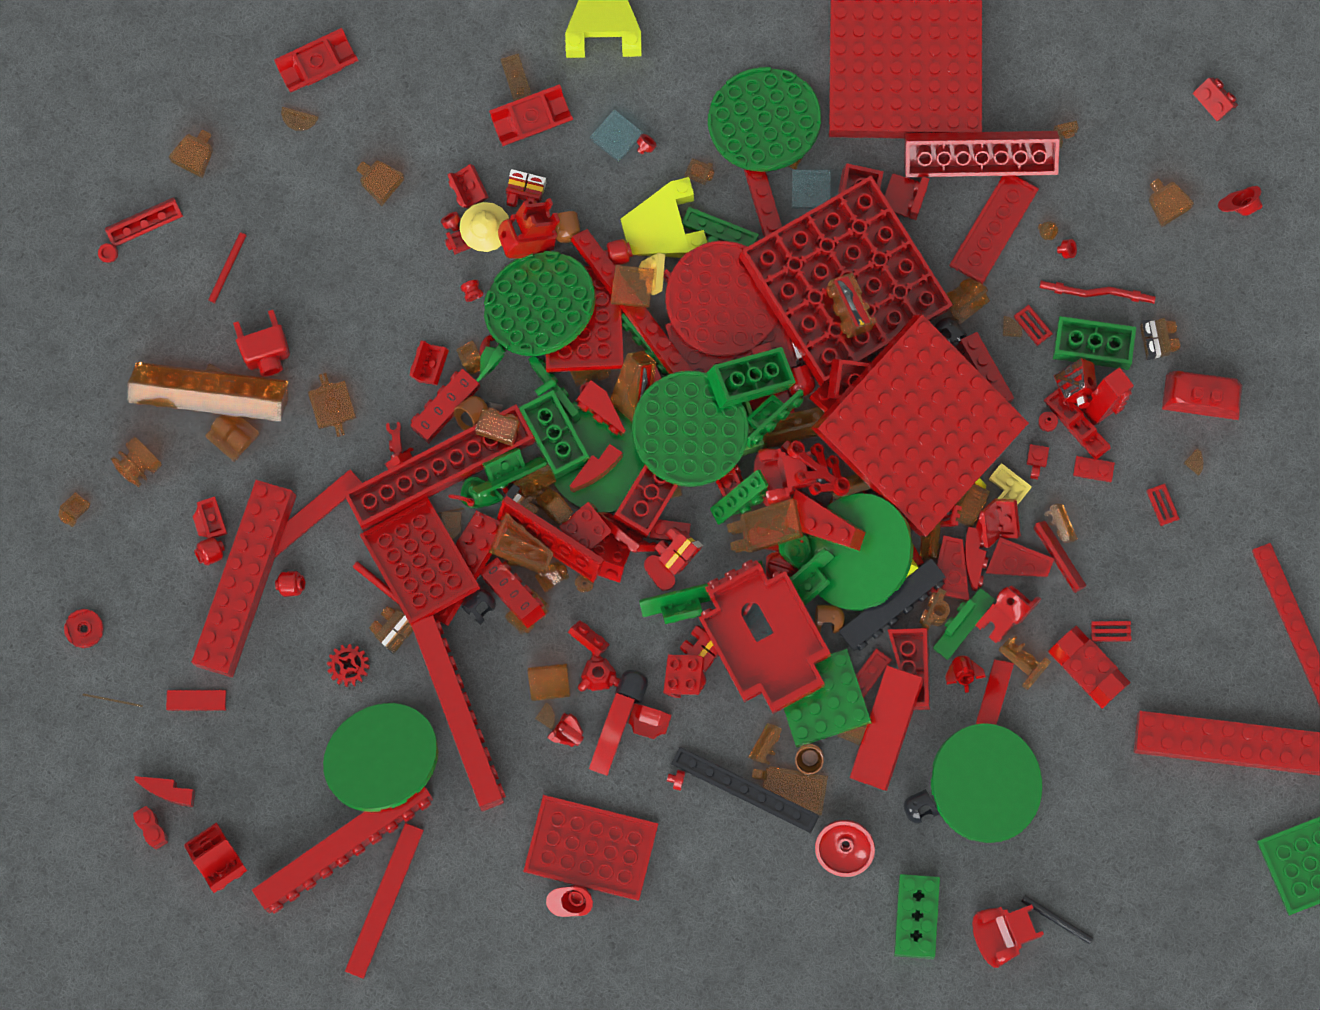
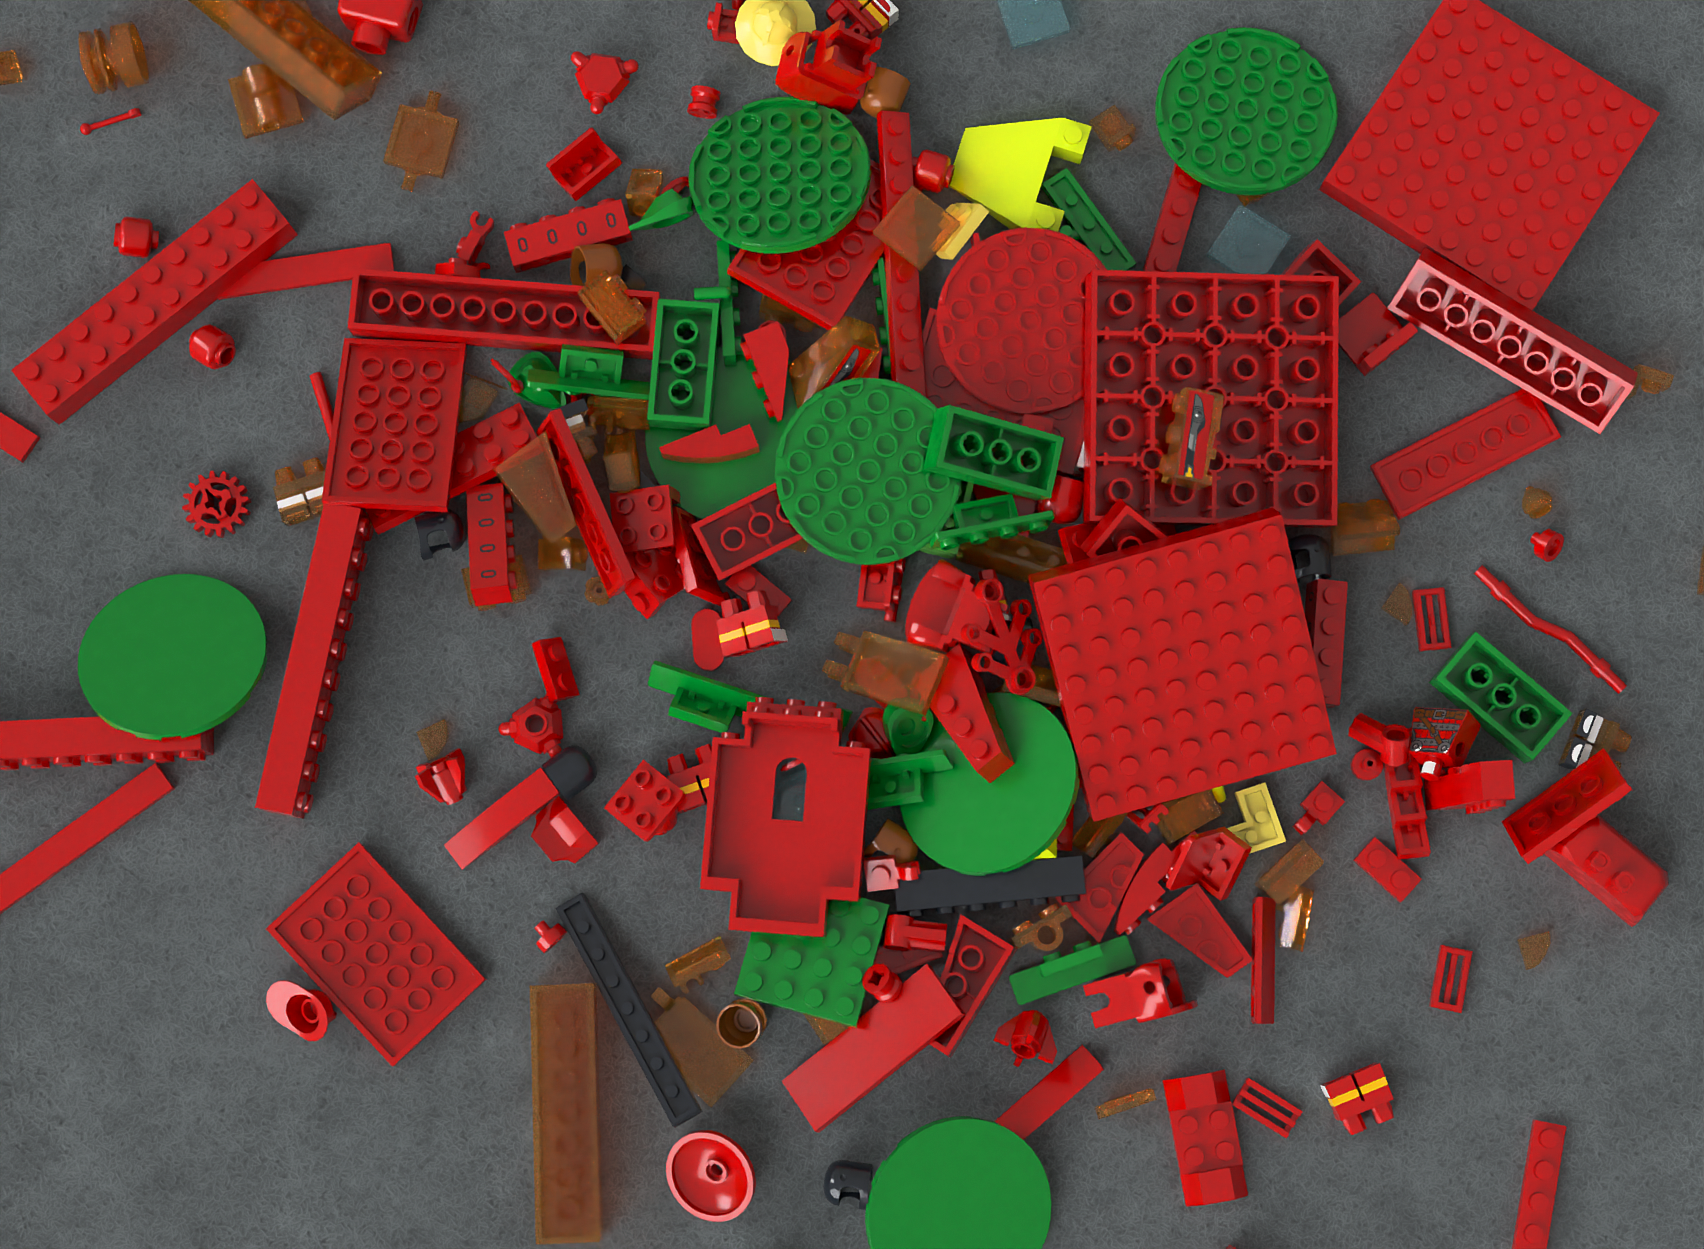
camera: 30 degrees right, 5 degrees up
red slope [193,496,227,538] -> none
clear orange bracket [528,664,570,701] -> none
red tile [637,134,657,154] -> none
green bracket [710,470,768,525] -> none
clear orange plate [999,636,1039,676] -> none
none -> red hinge [80,108,141,135]
none -> clear orange brick [530,983,603,1244]
none -> red rock [571,51,639,115]
none -> red wheel [862,963,902,1003]
none -> plate [863,855,920,892]
none -> red piece [883,914,948,952]
none -> clear orange bracket [1254,839,1324,904]
none -> red hips [1320,1063,1394,1135]
none -> red piece [1348,713,1410,766]
none -> red plate [1502,748,1632,864]

